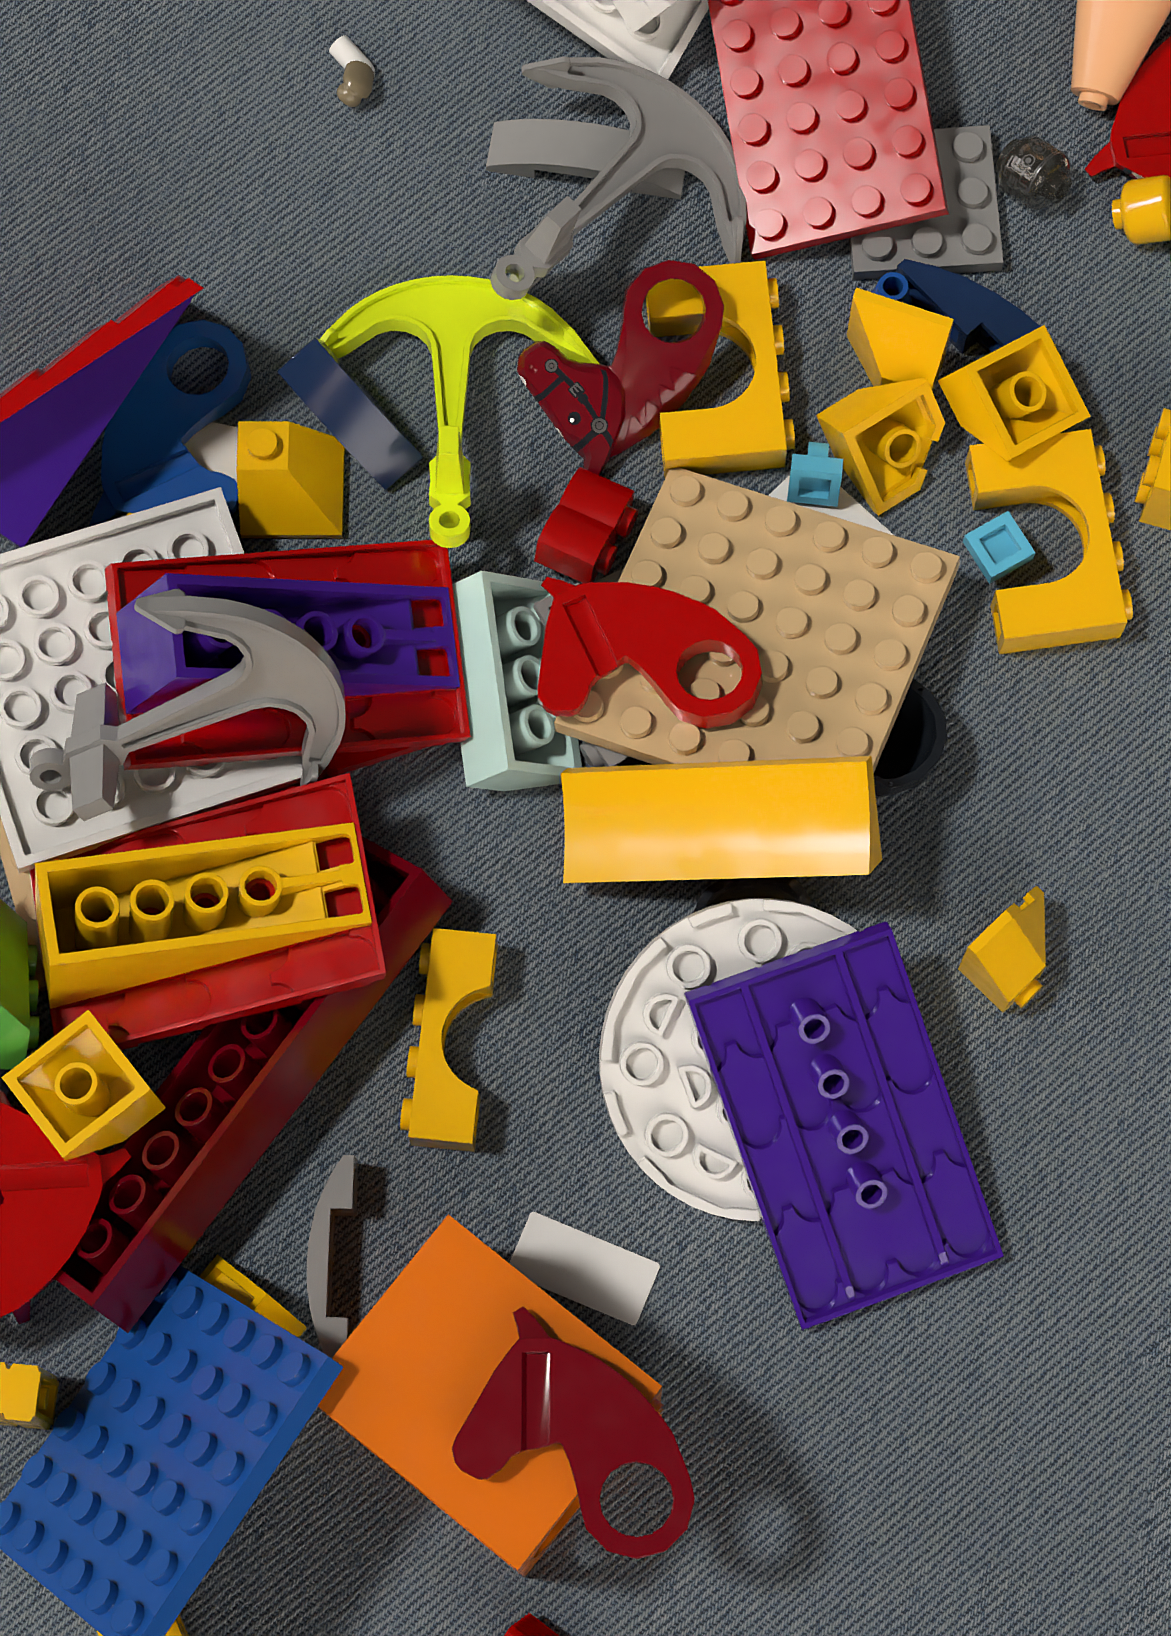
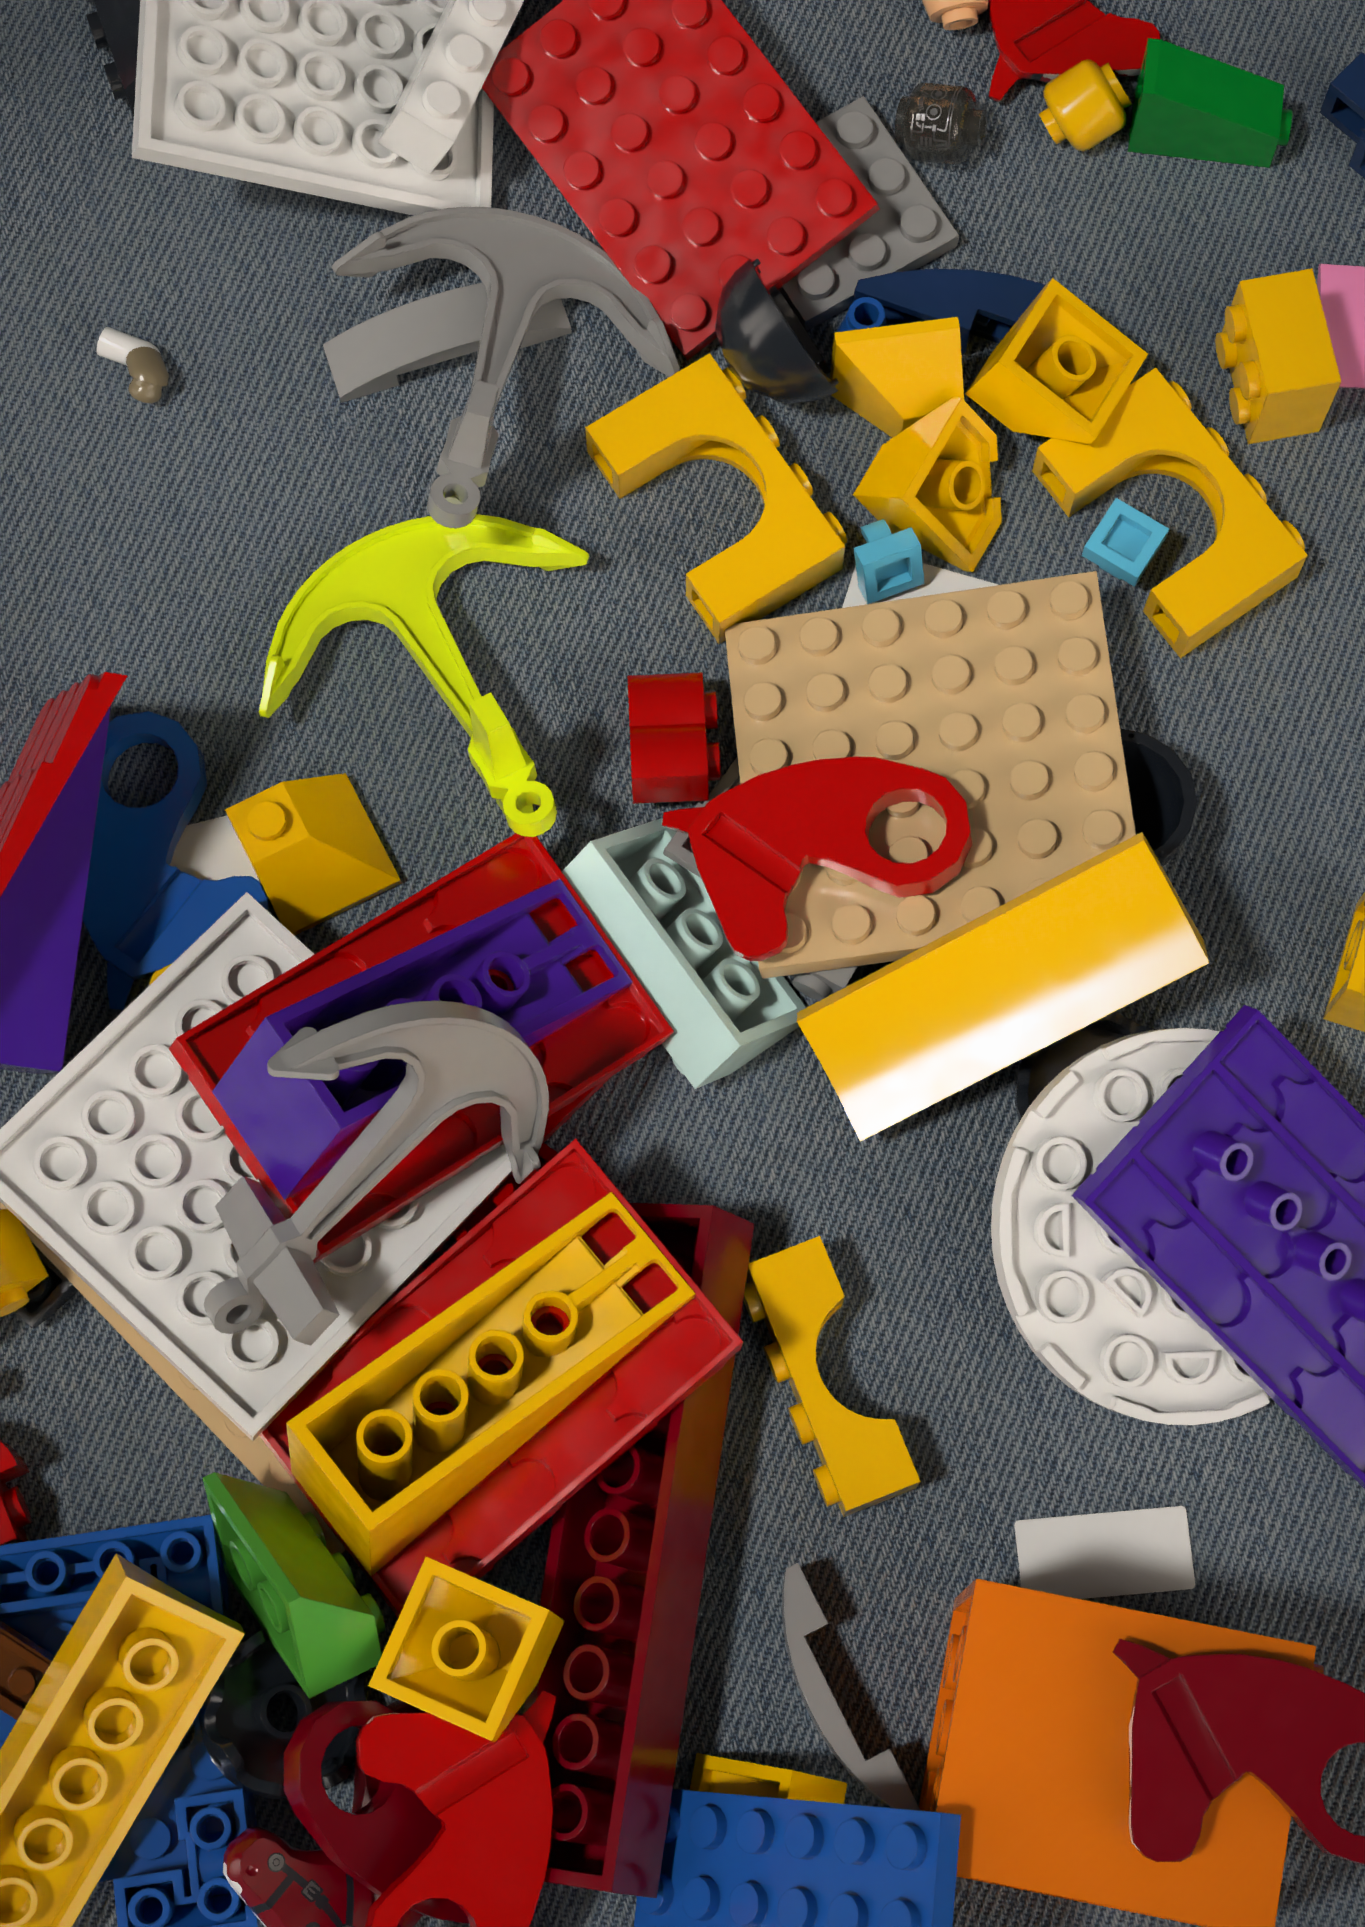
camera: 30 degrees left, 0 degrees up
dark blue slope [277,338,425,490] -> none
dark red animal [516,259,724,475] -> none
none -> black cylinder [715,258,839,404]

